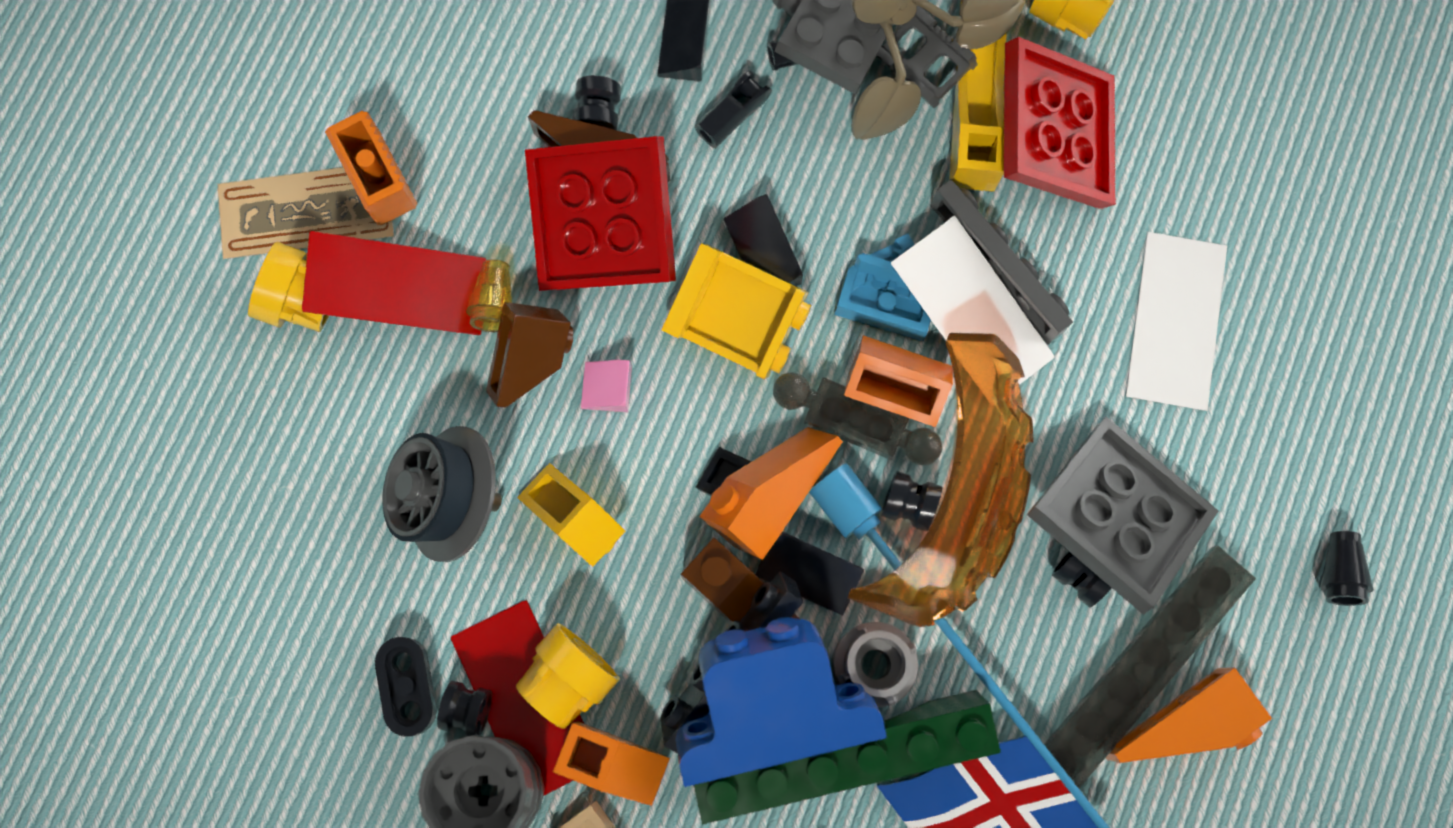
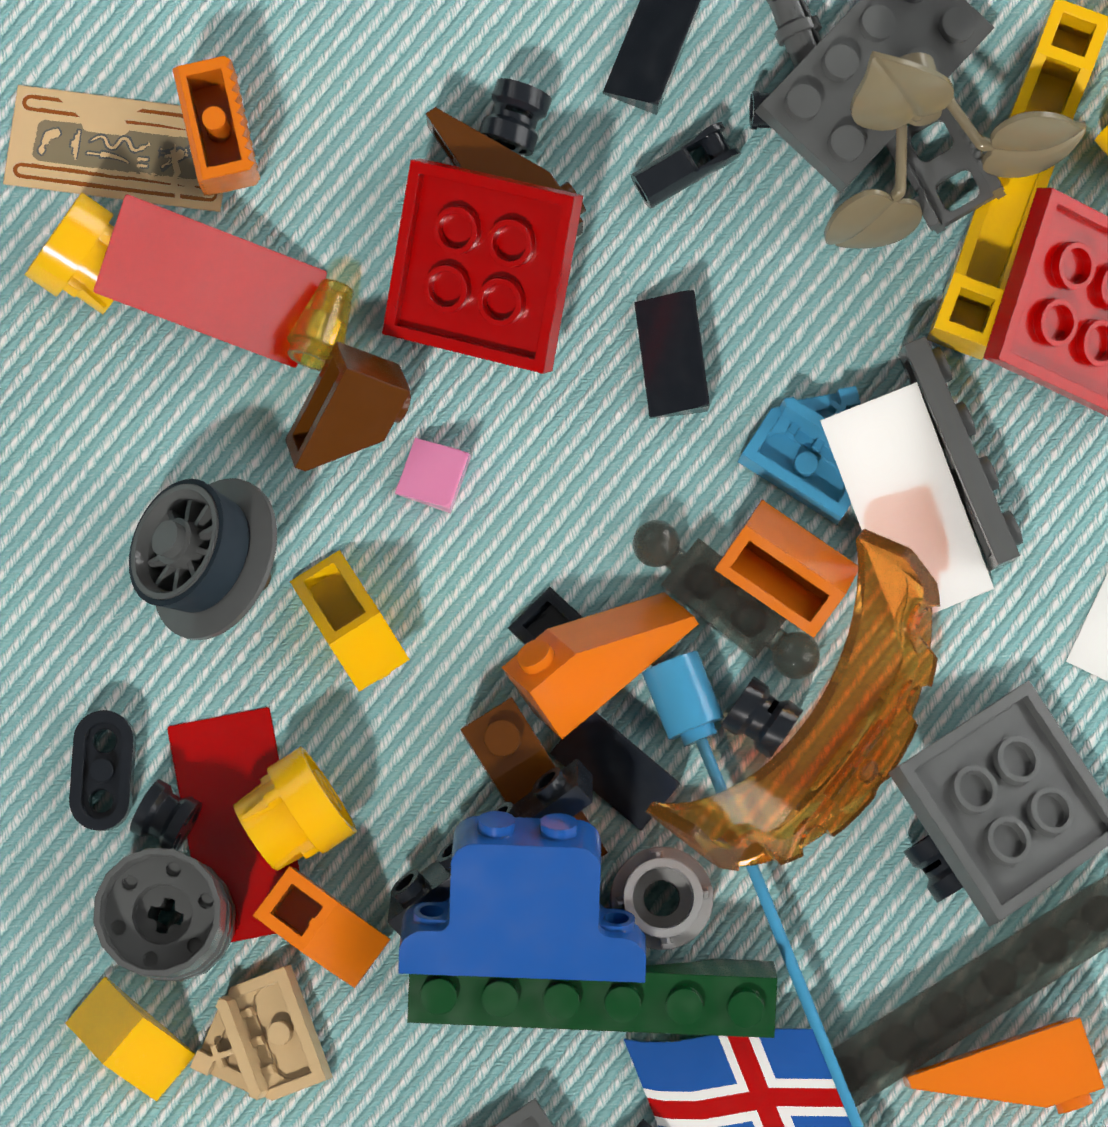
camera: 15 degrees right, 5 degrees up
yellow panel [661,243,812,379] -> none

